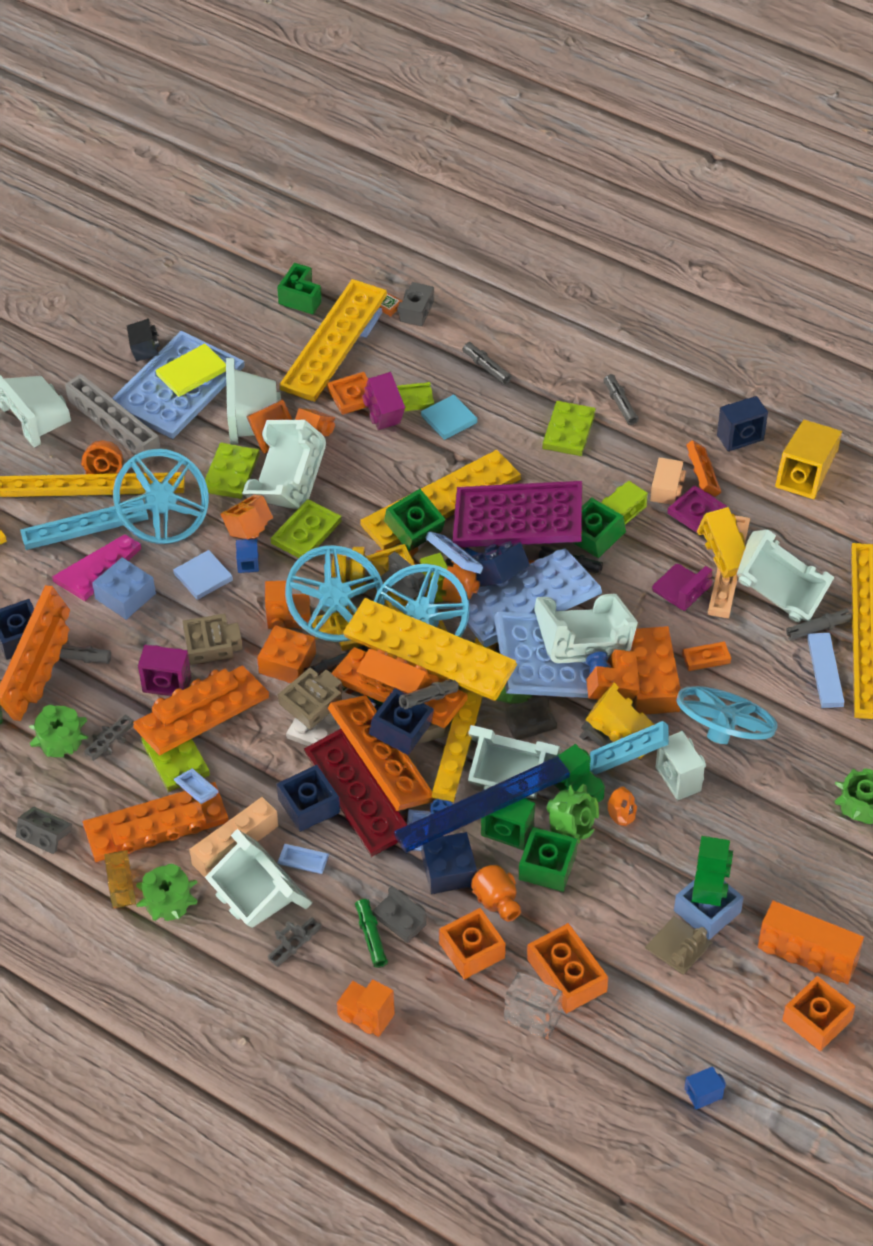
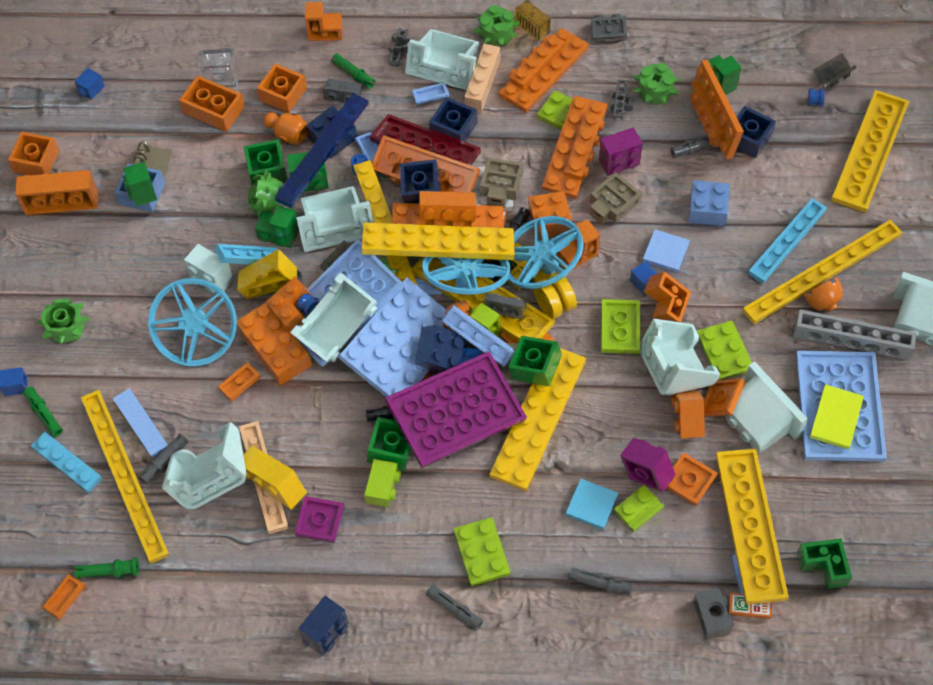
camera: 150 degrees right, 10 degrees up
dark pink wing [52,534,141,601] -> none
medium azure wheel [113,449,209,544] -> none
black brick [127,318,160,362] -> none
light blue tile [174,768,218,804] -> none
dark grey pin [399,679,459,709] -> none
orange rock [607,786,637,826] -> none
light nougat brick [650,457,686,505] -> none
magenta bracket [652,564,713,611] -> none
orange plate [686,440,721,497] -> none
yellow slope [775,419,843,499] -> none

